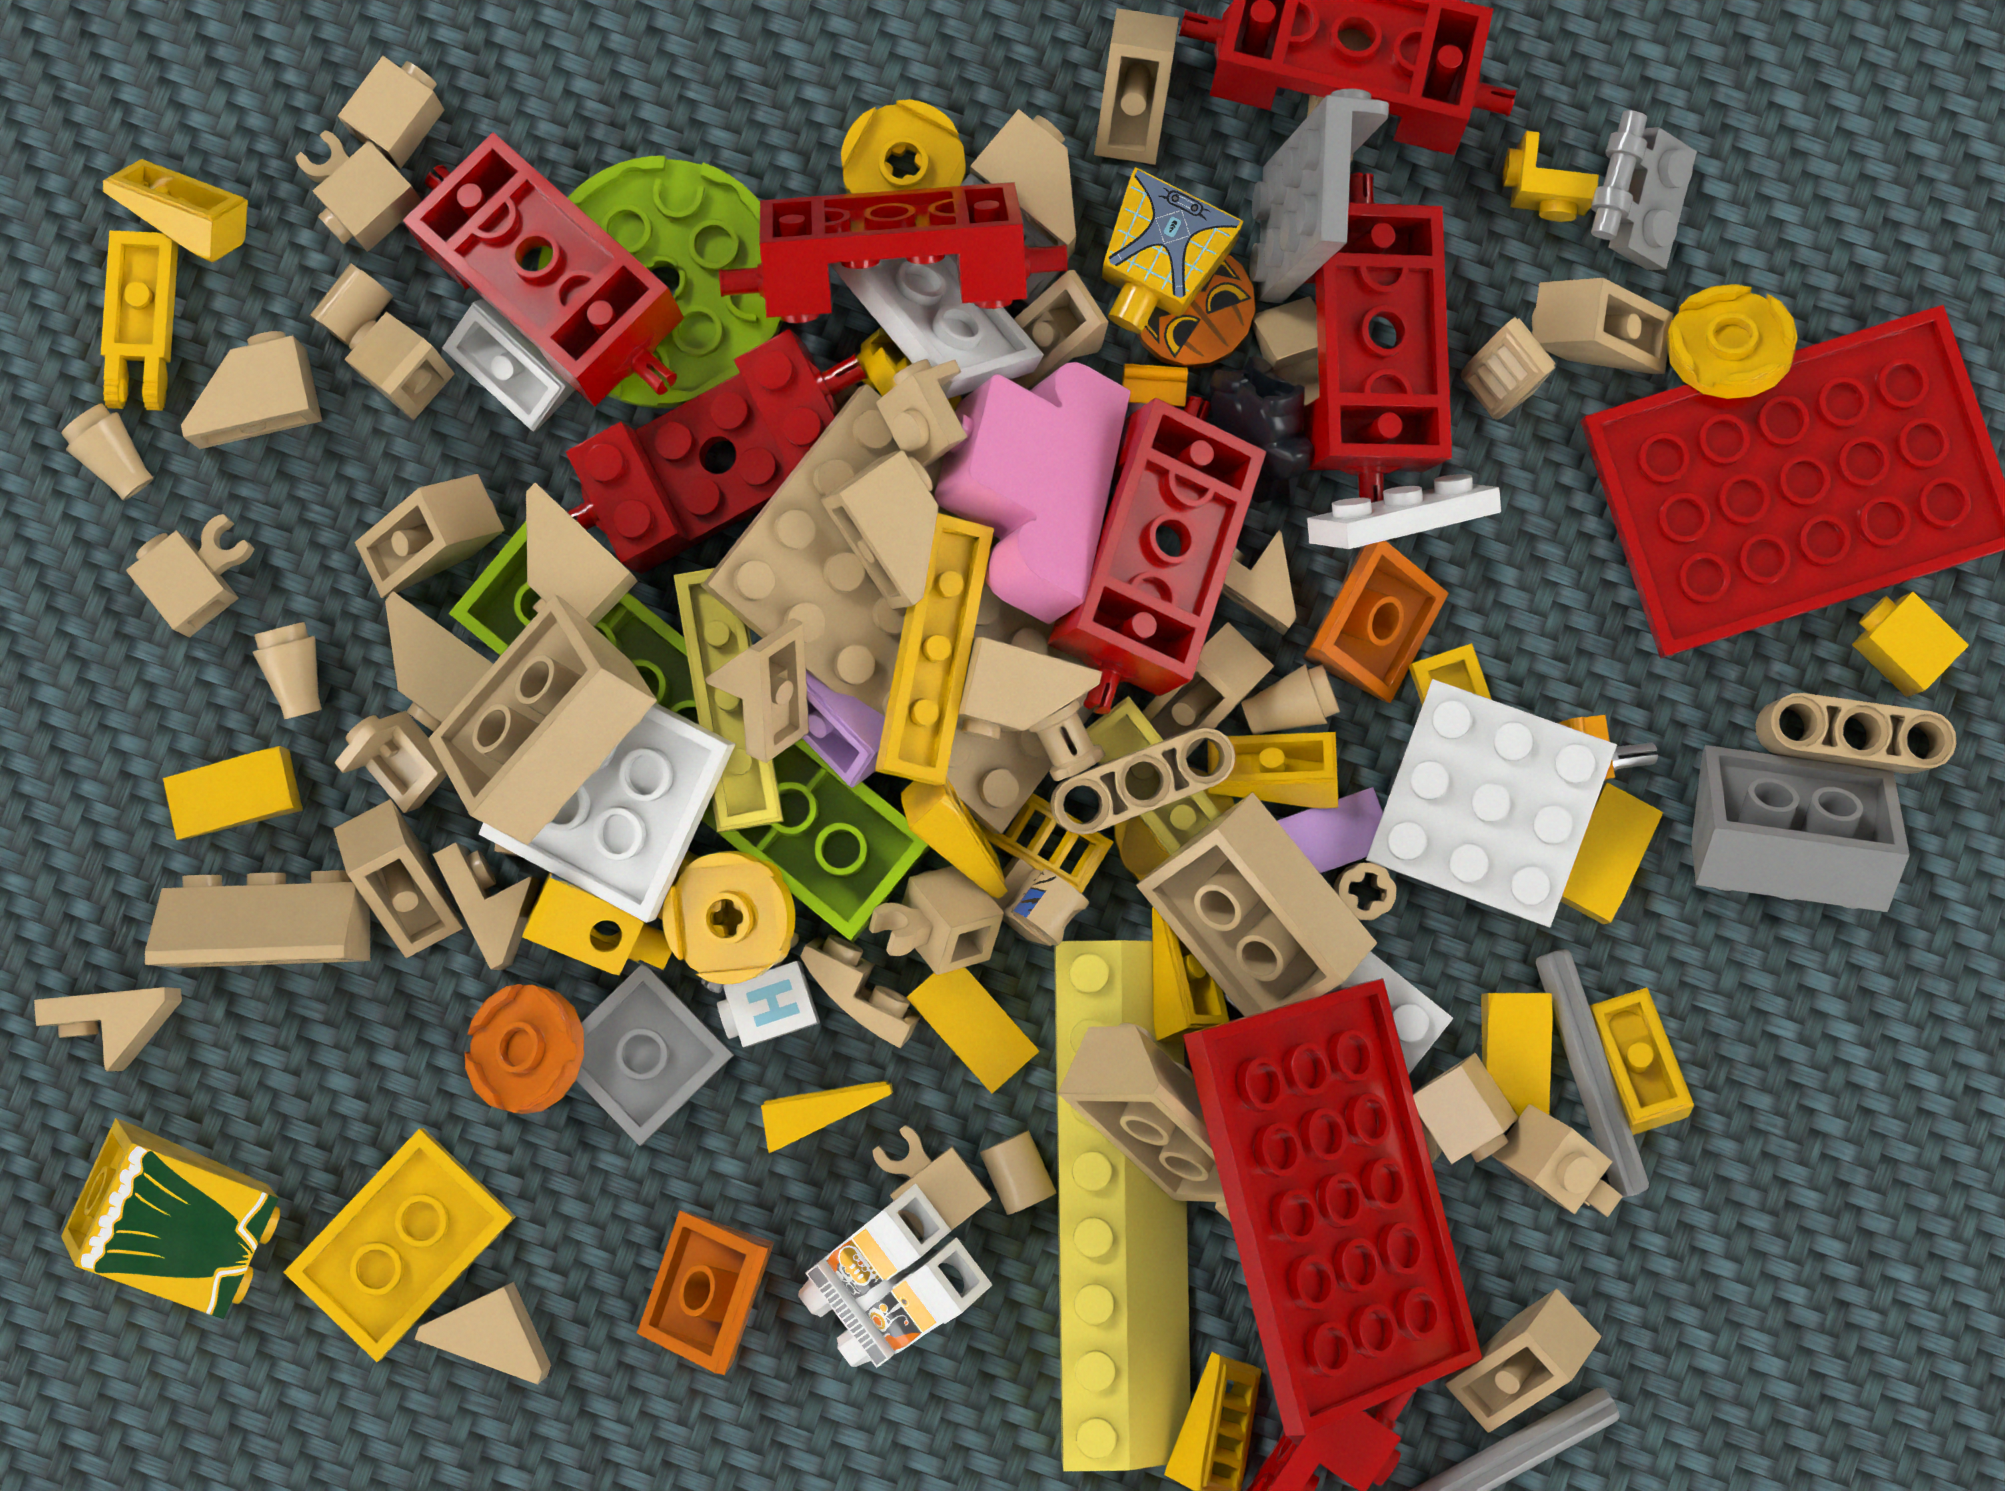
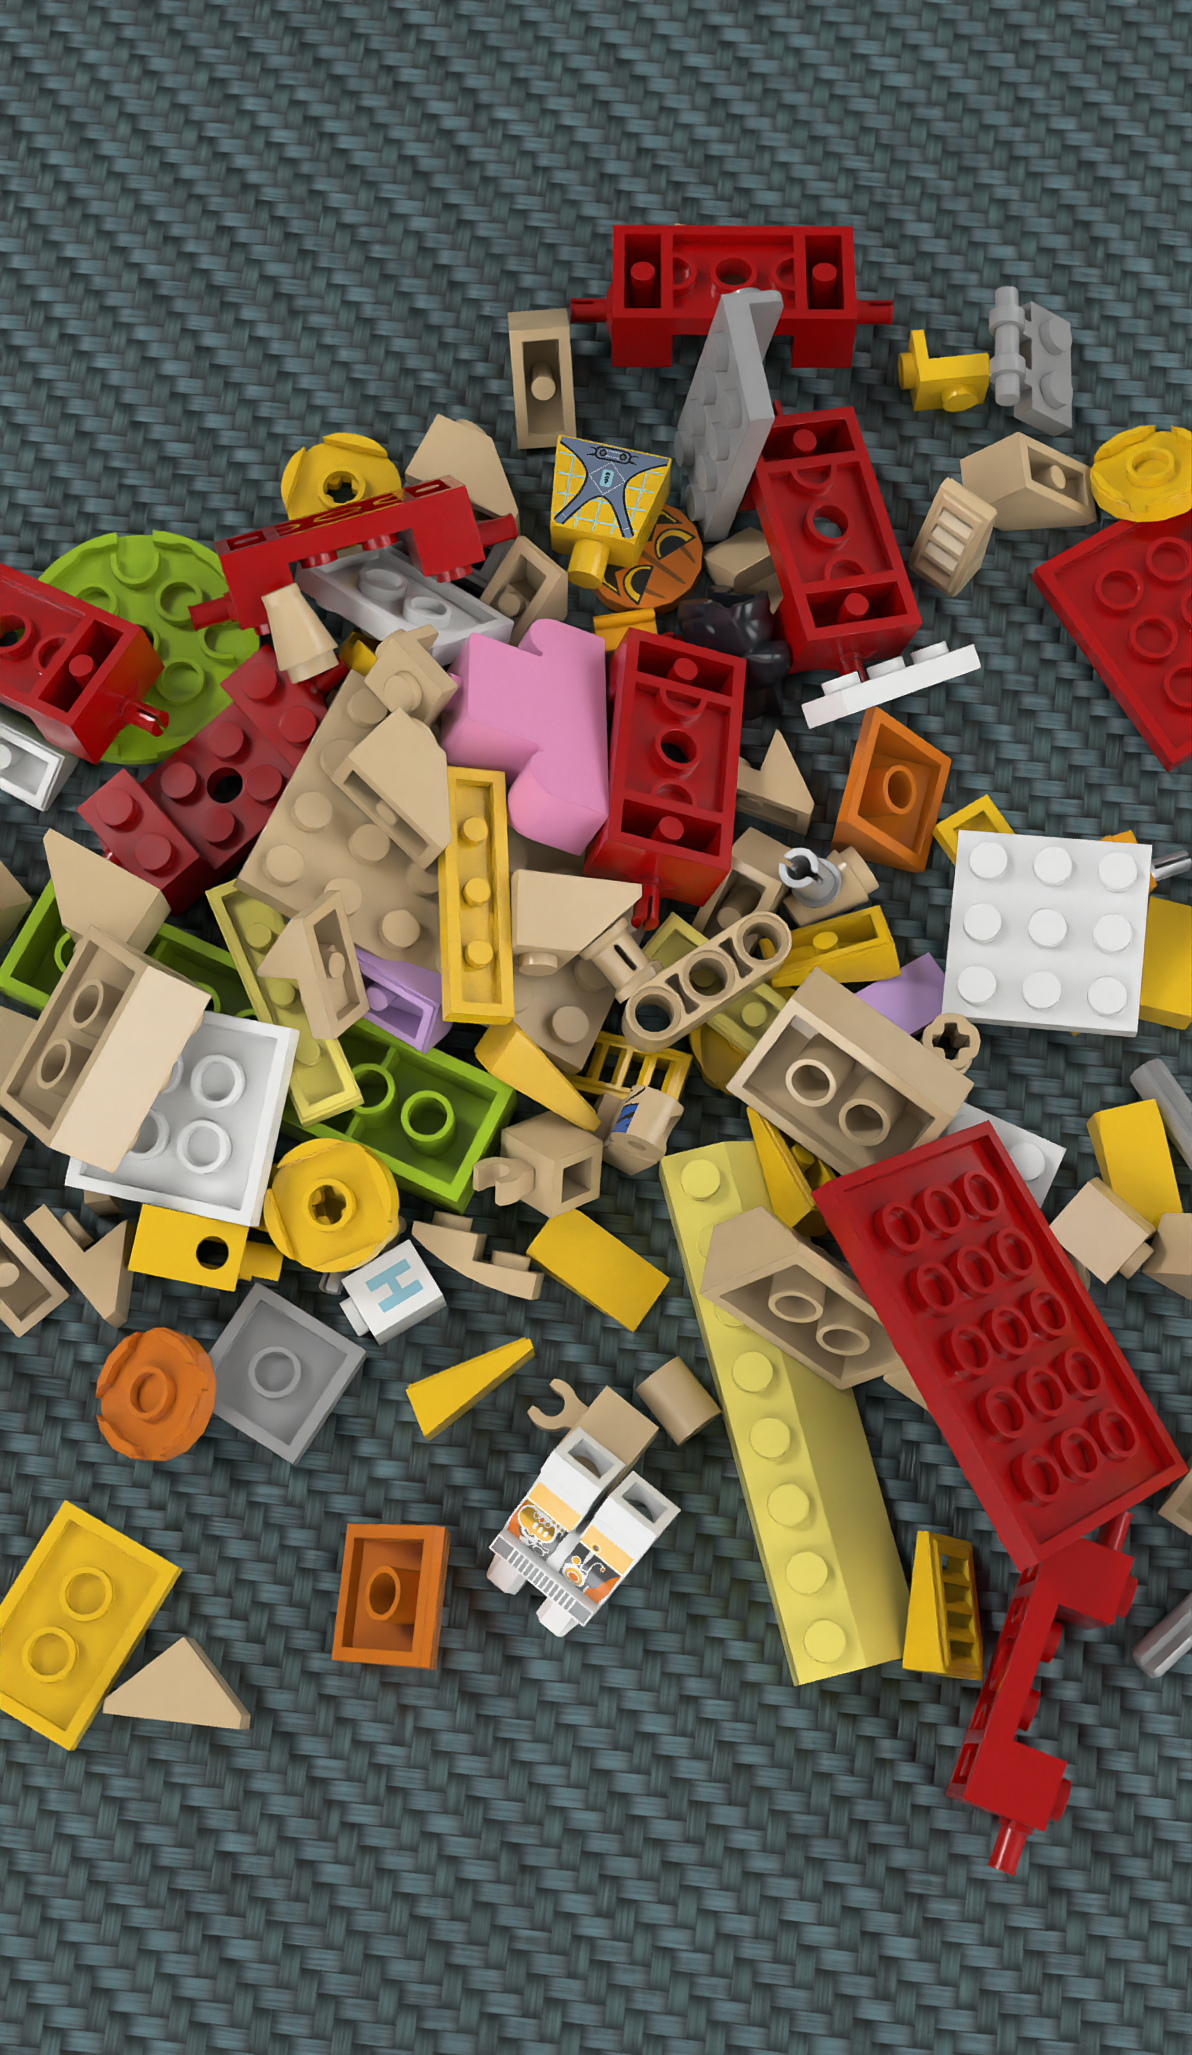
camera: 10 degrees left, 10 degrees down
none -> tan cone [261,582,339,684]
none -> light grey pin [779,847,842,908]

